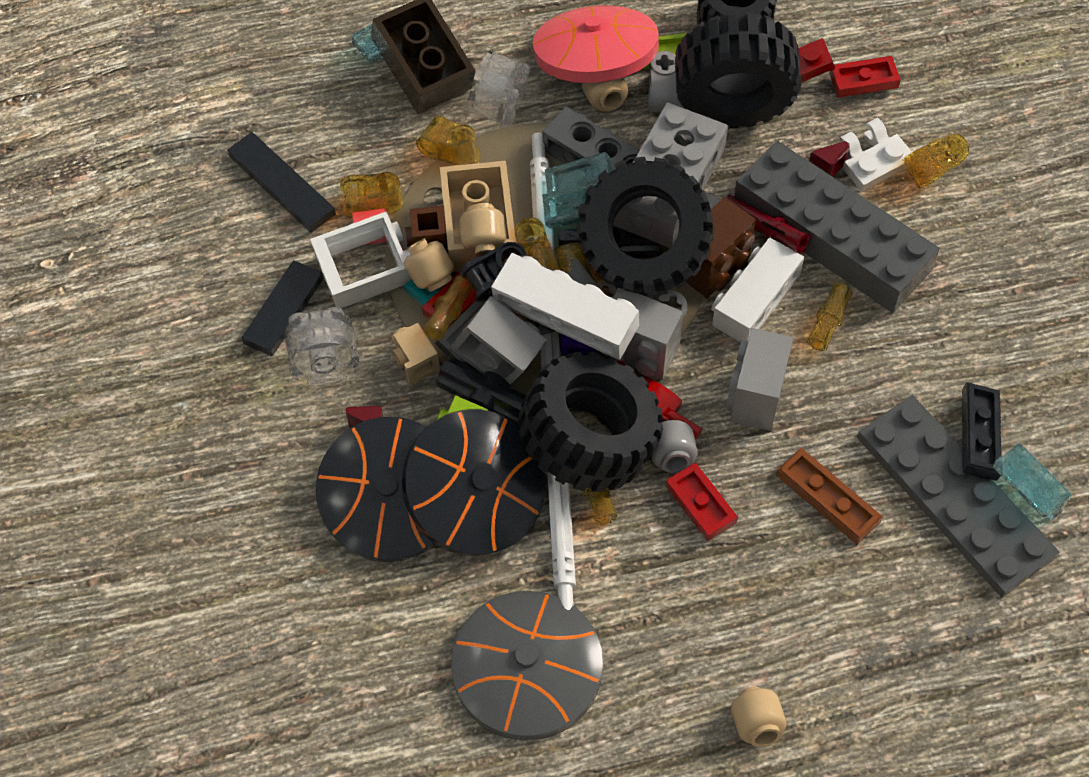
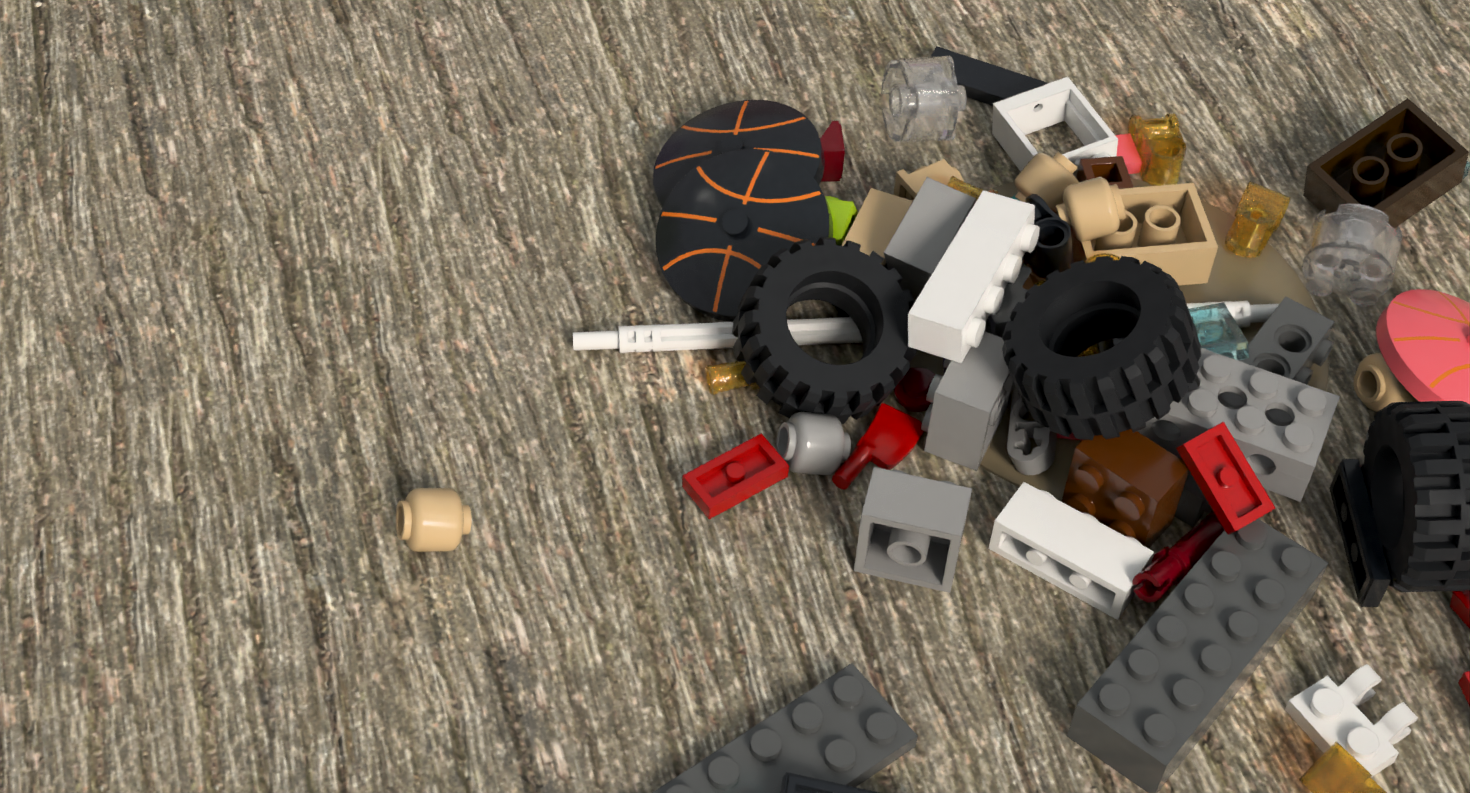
camera: 85 degrees right, 10 degrees down
black tile [227,132,336,233] -> none
dark grey dish [451,591,603,740] -> none
dark orange tile [776,448,883,545] -> none
clear yellow pin [806,283,853,351] -> none
dark red slope [809,141,850,177] -> none
none -> tan tile [841,188,913,266]
none -> red plate [1176,421,1275,535]
none -> black tile [1329,459,1391,607]

